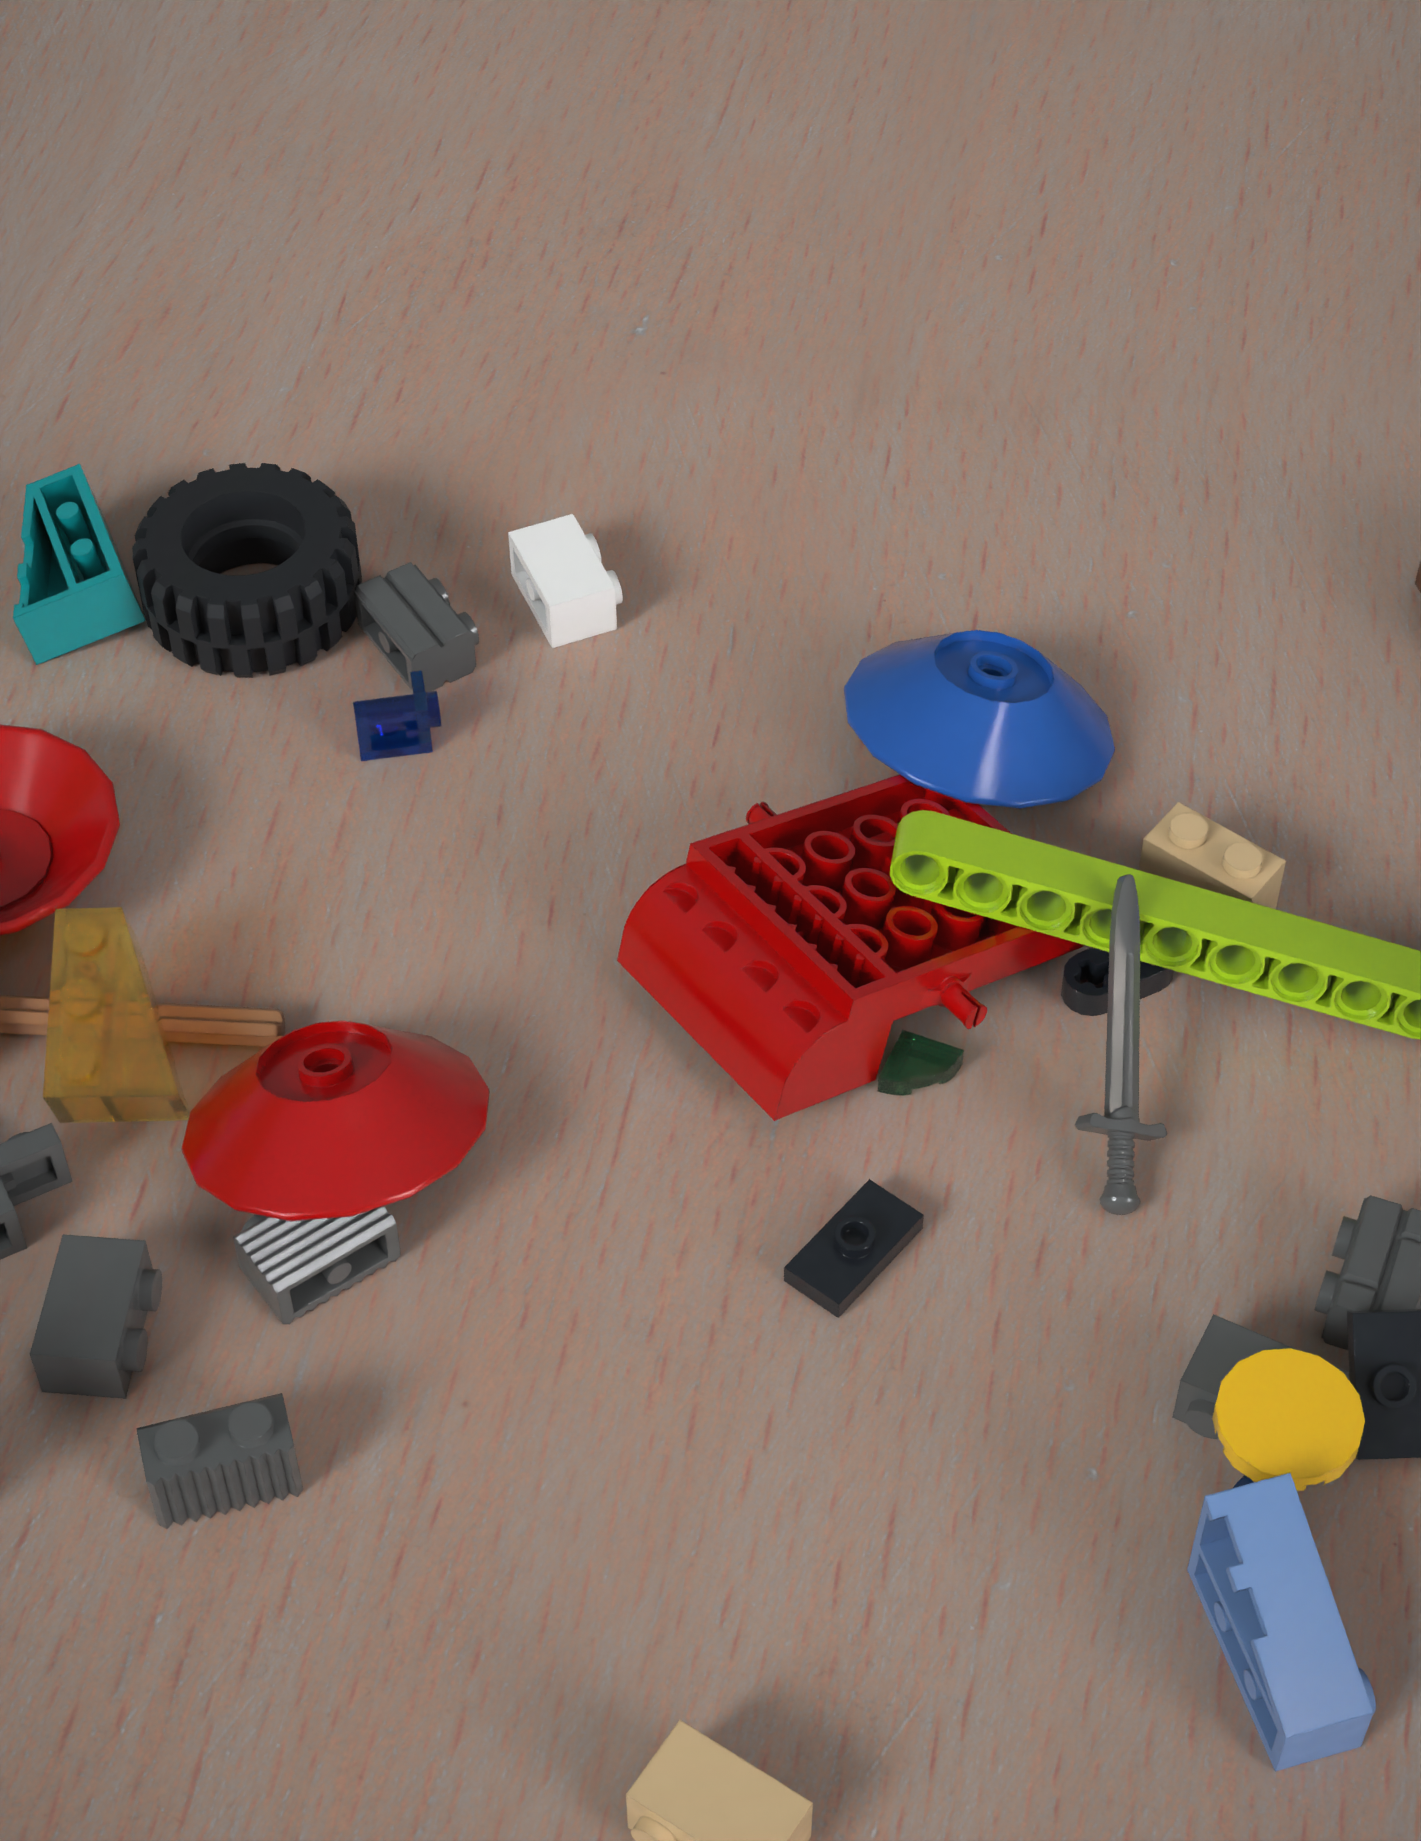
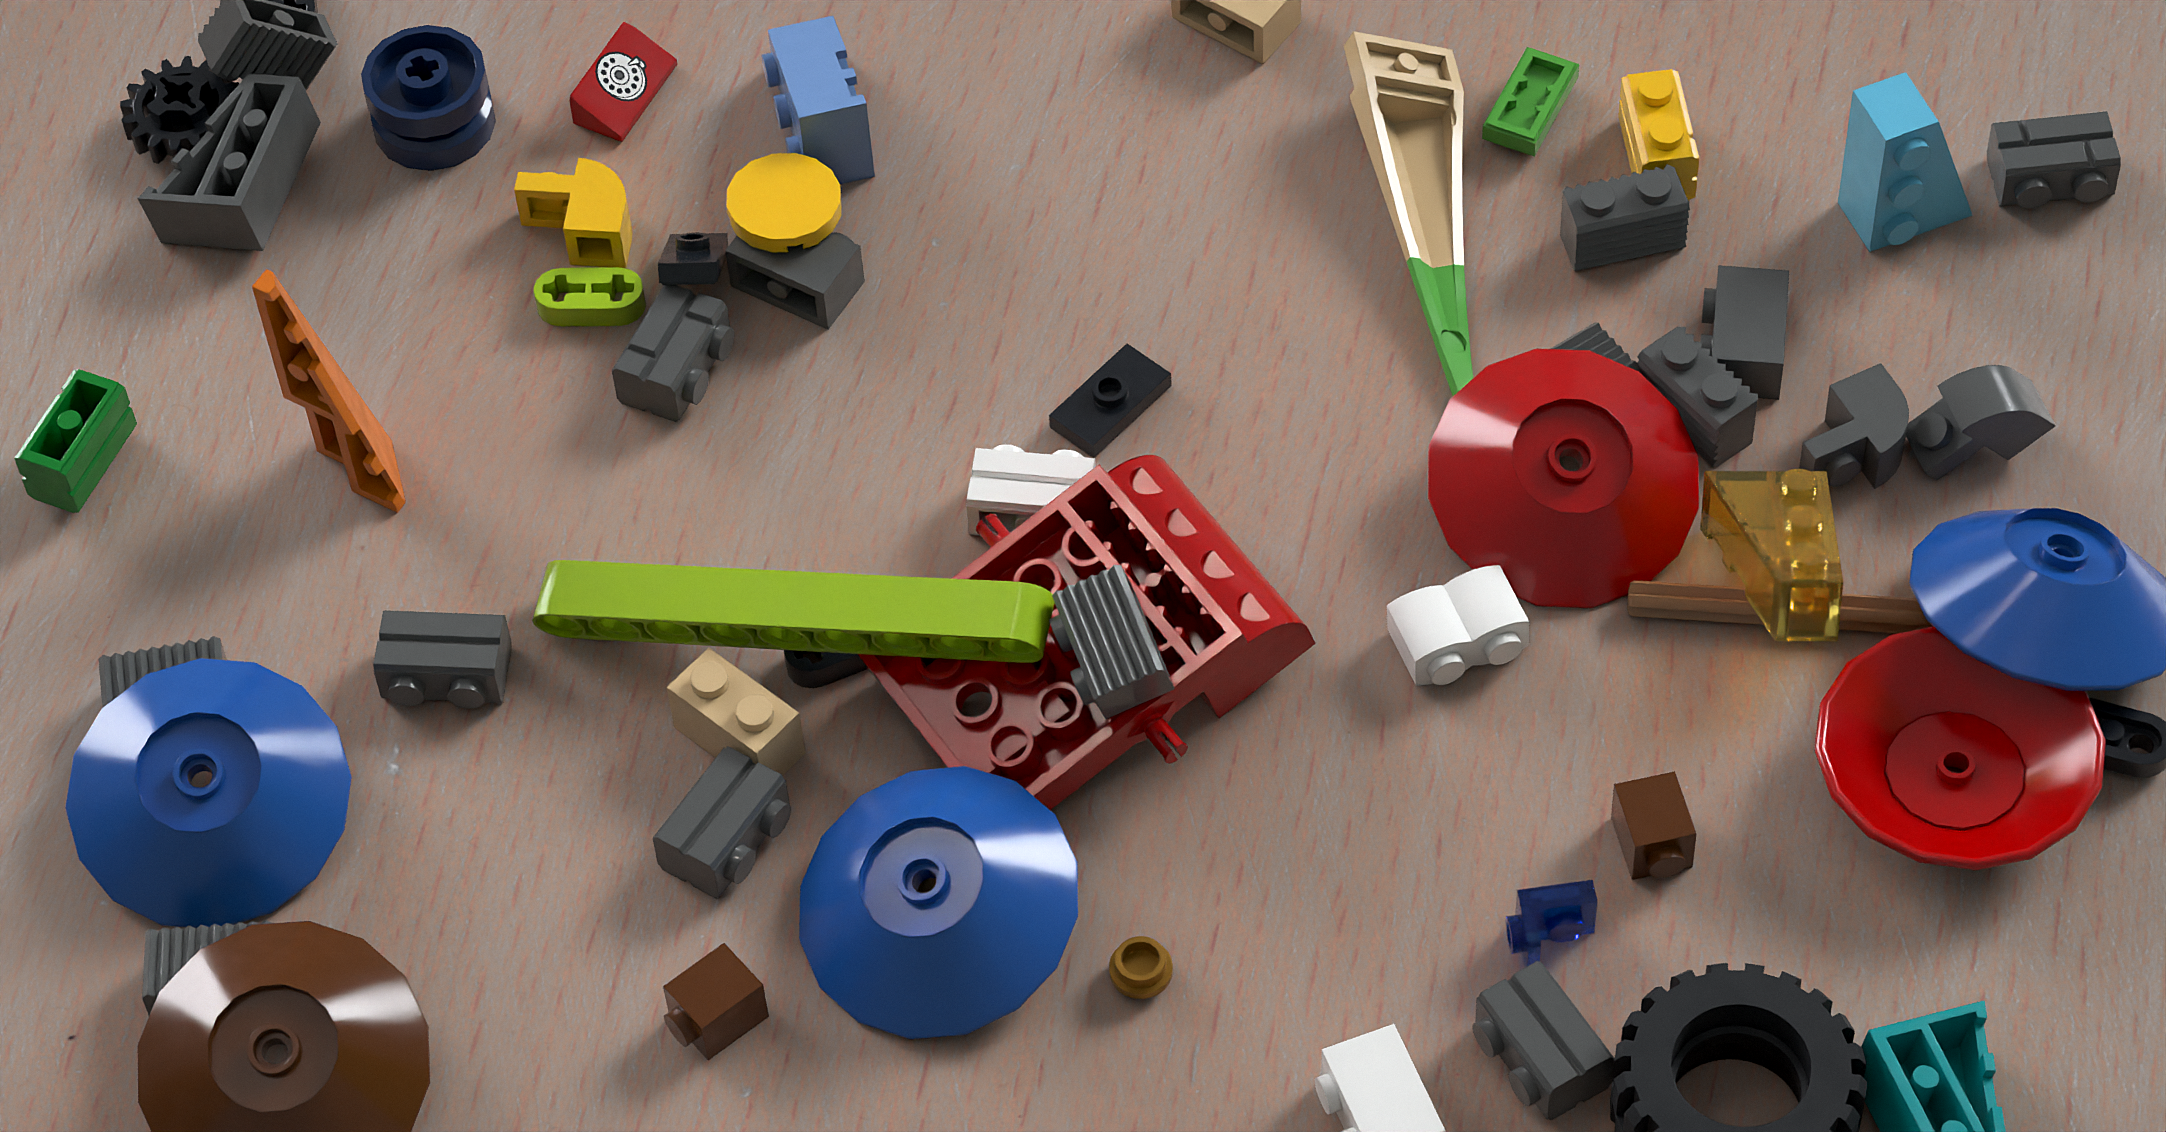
camera: 175 degrees left, 5 degrees up
dark grey sword [1075,874,1167,1215] -> none
none -> dark grey brick [652,746,791,898]
none -> reddish brown brick [663,943,769,1060]
none -> white brick [966,445,1096,536]
none -> dark grey brick [1049,565,1175,719]
none -> pearl gold plate [1109,936,1173,999]
none -> tan plate [1343,31,1473,396]
none -> white brick [1387,565,1529,686]
none -> bright green plate [1482,47,1579,157]
none -> reddish brown brick [1611,771,1697,880]
none -> yellow brick [1618,69,1699,201]
none -> dark grey brick [1637,326,1758,467]

